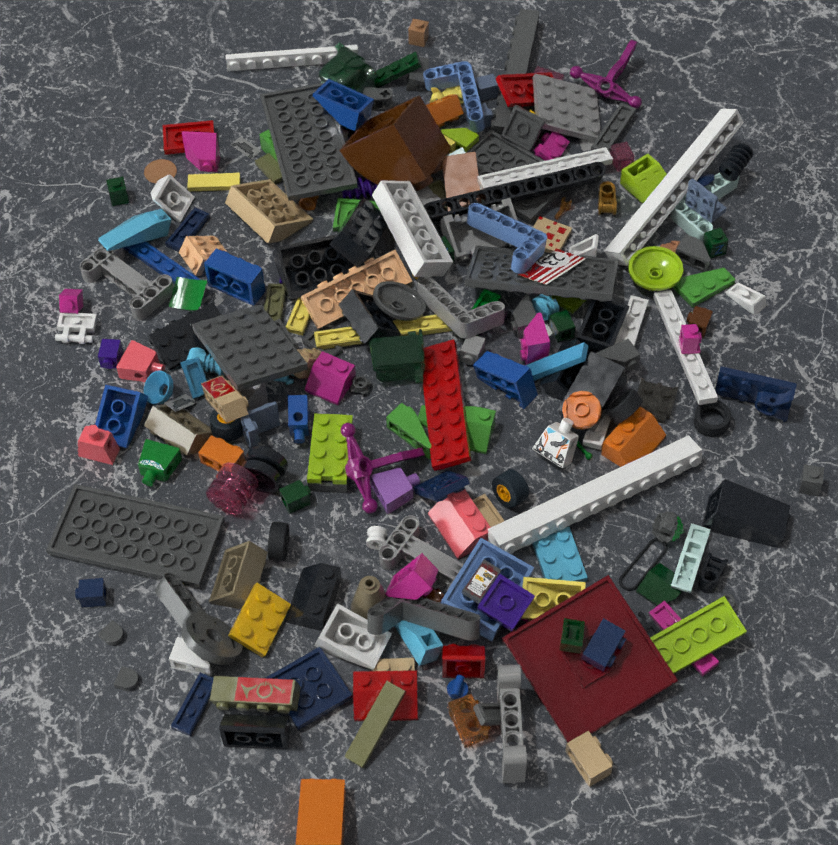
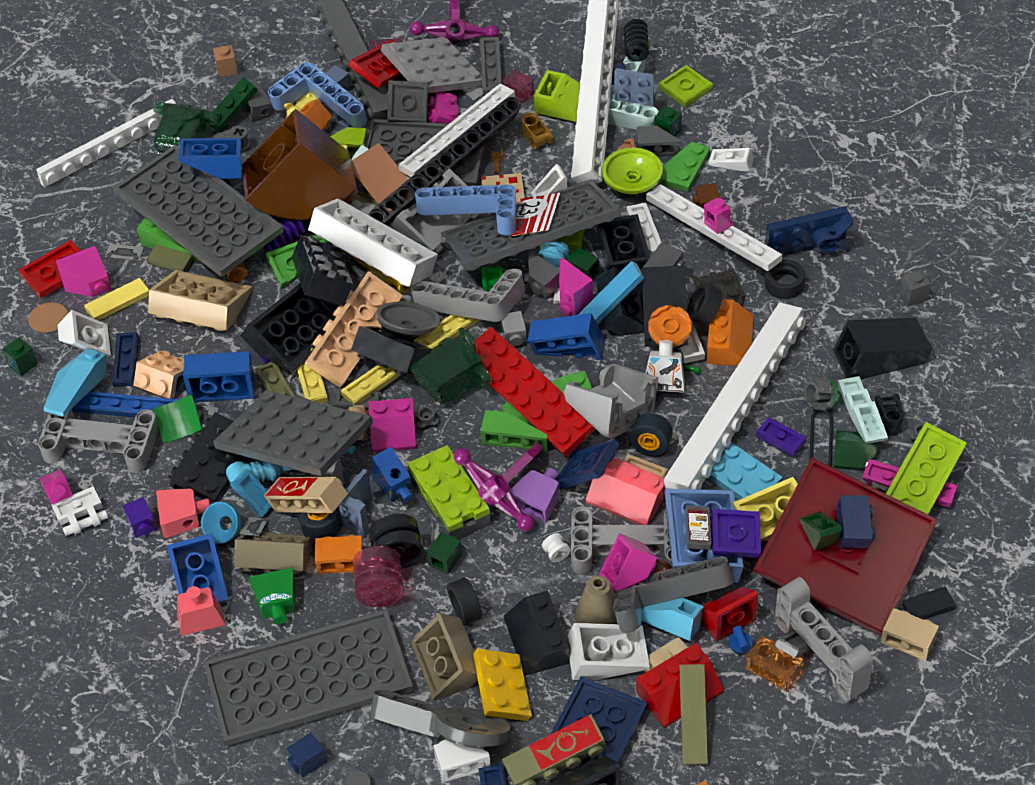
camera: 30 degrees left, 5 degrees down
none -> light grey windscreen [564,363,658,438]
none -> lime tile [658,65,713,107]
none -> dark purple plate [756,417,806,457]
none -> black tile [902,586,956,620]

